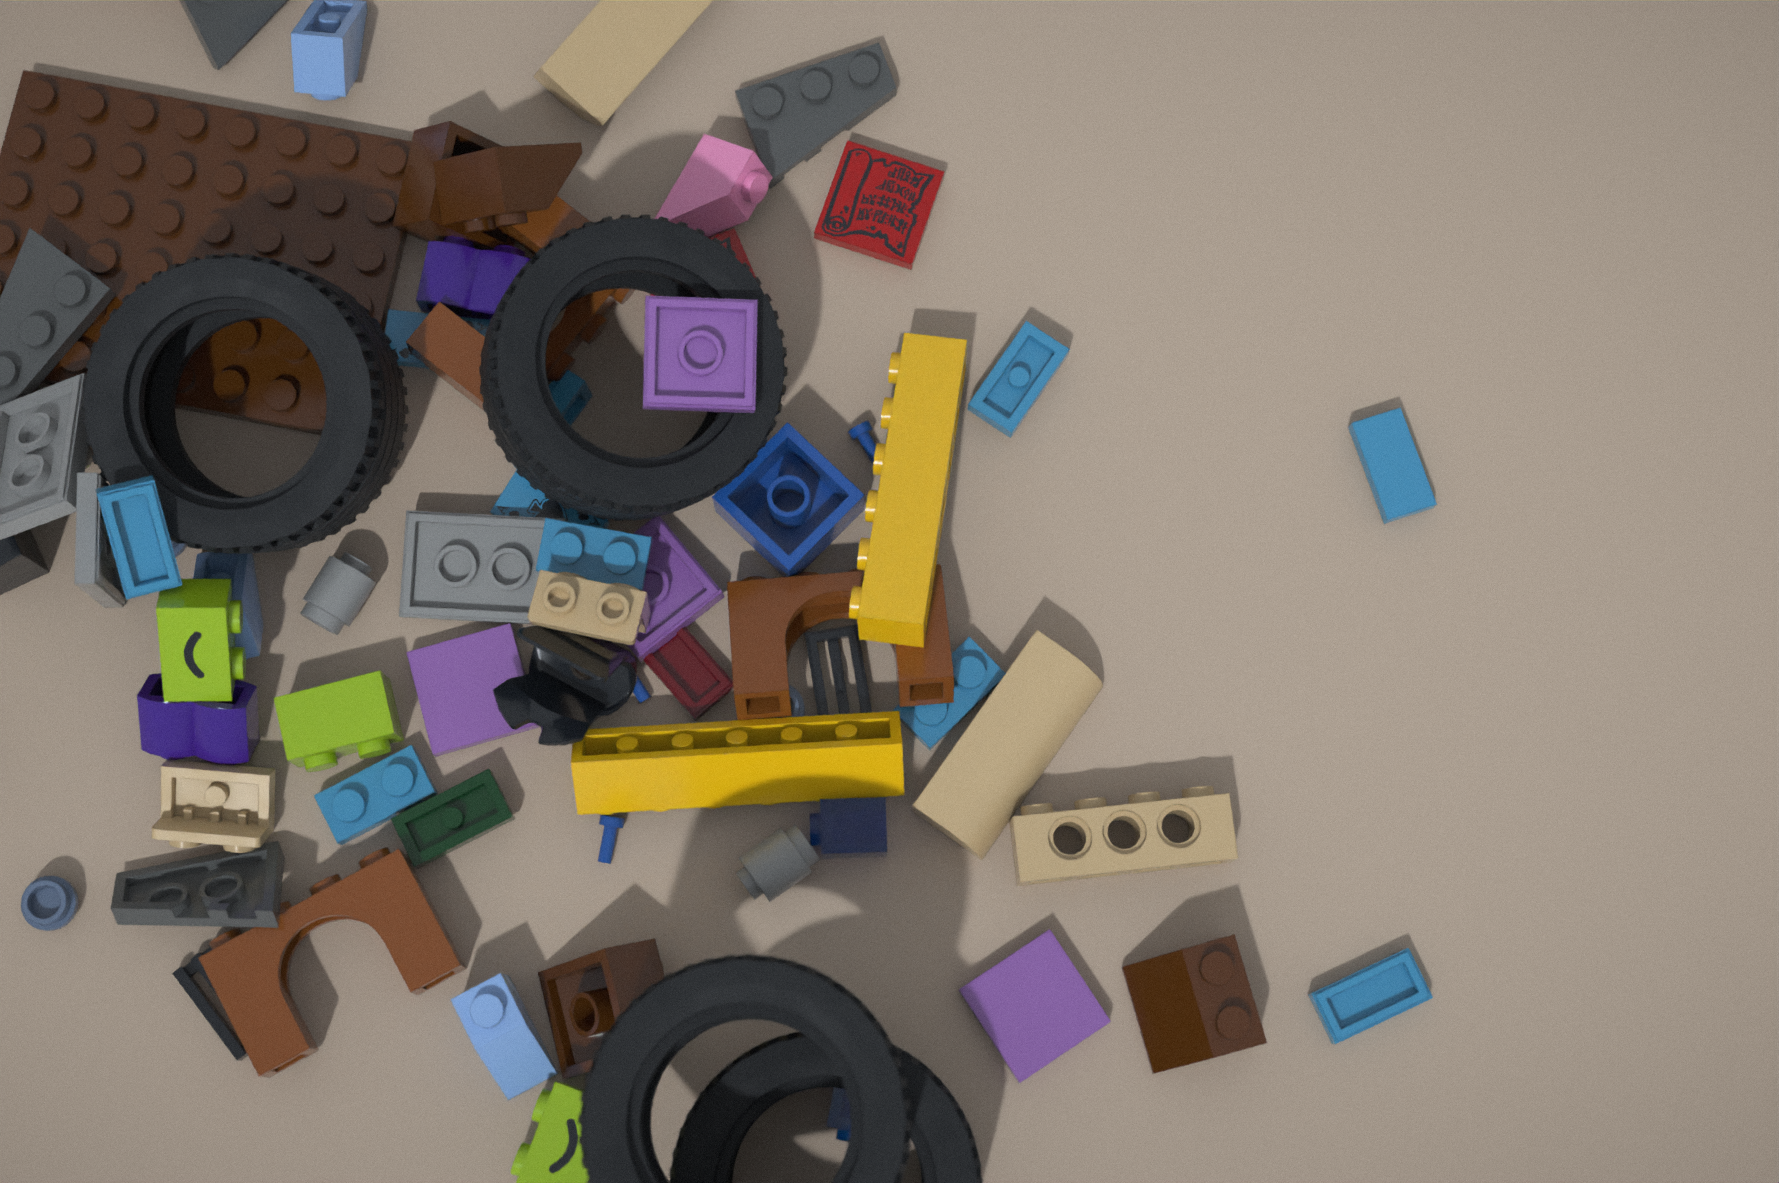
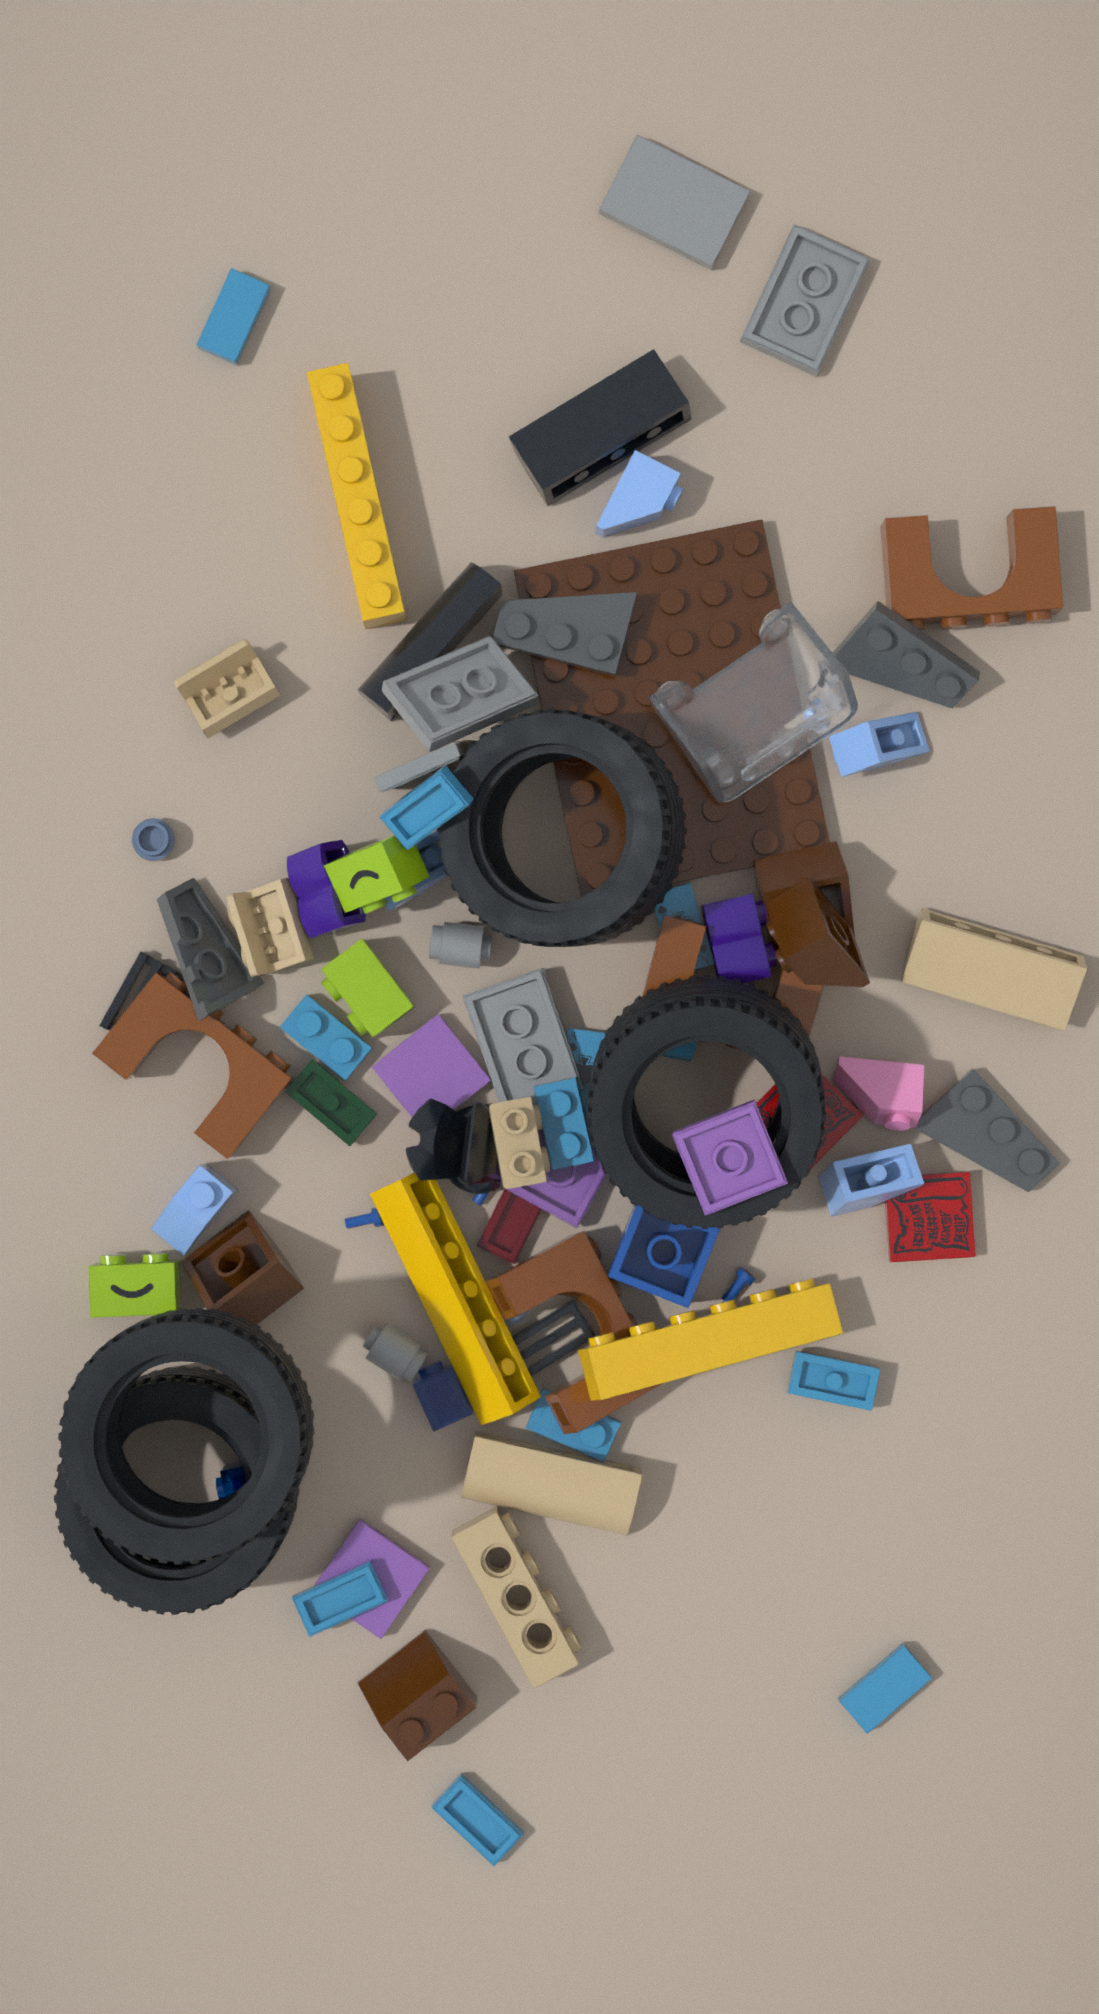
camera: 75 degrees right, 10 degrees up
none -> dark azure tile [292,1560,388,1637]
none -> clear windscreen [648,602,858,802]
none -> light blue slope [818,1144,924,1217]

